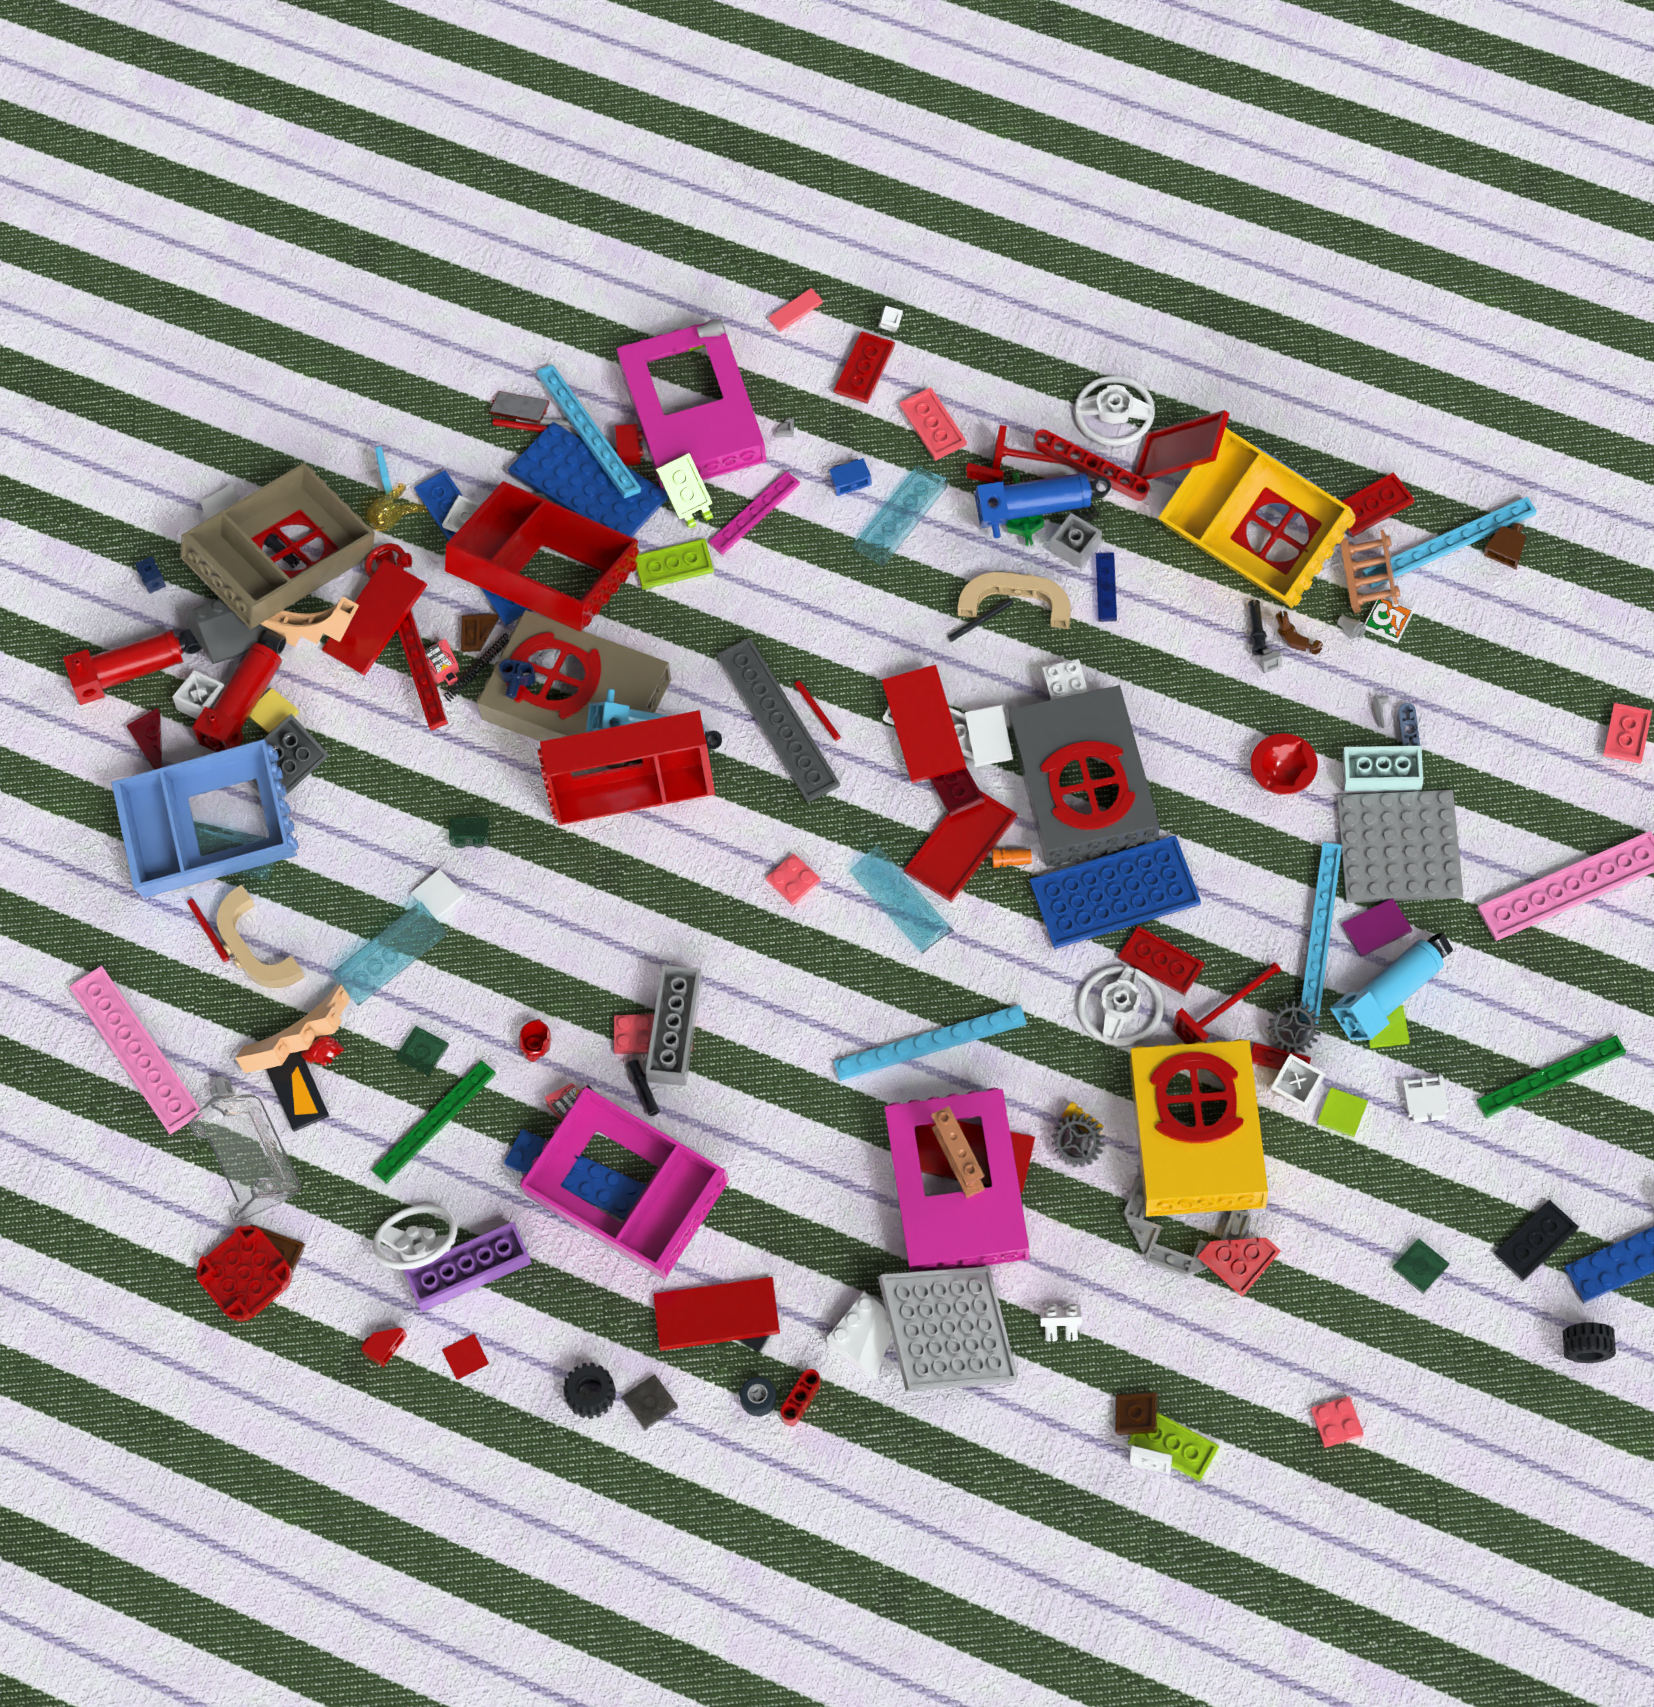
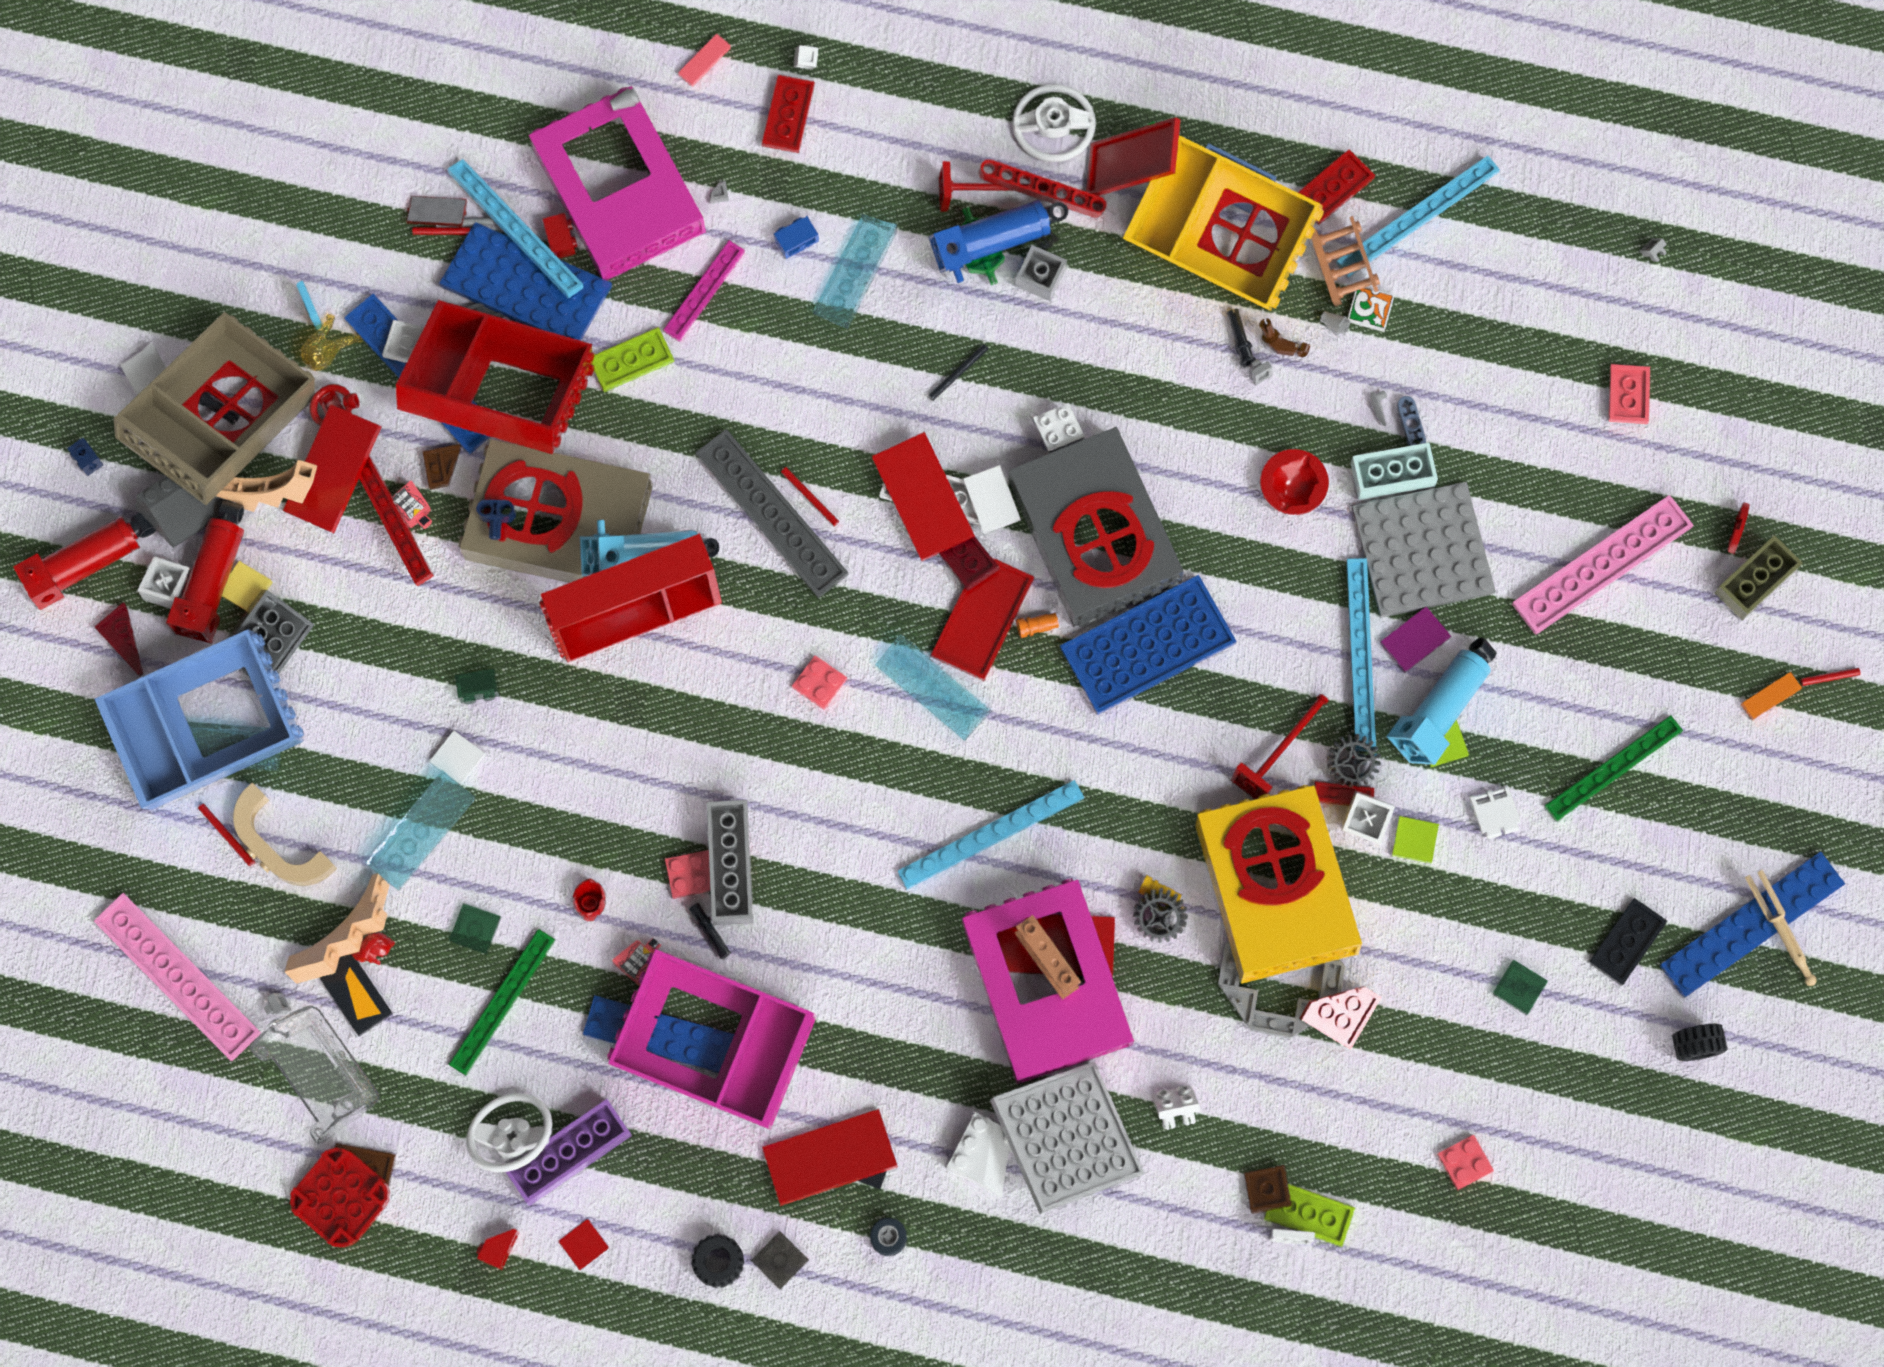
camera: 15 degrees left, 10 degrees up
black piece [444,633,509,702] -> none
tile [655,453,713,529] -> none
red beam [781,1369,821,1426] -> none
coral plate [899,387,967,461] -> none
tan arch [958,572,1071,629] -> none
red tile [966,463,1004,483] -> none
white piece [1078,966,1164,1046] -> none
clear blue tile [1096,552,1117,622] -> none
red tile [1118,926,1205,996] -> none
reddish brown torso [1484,523,1526,570] -> none

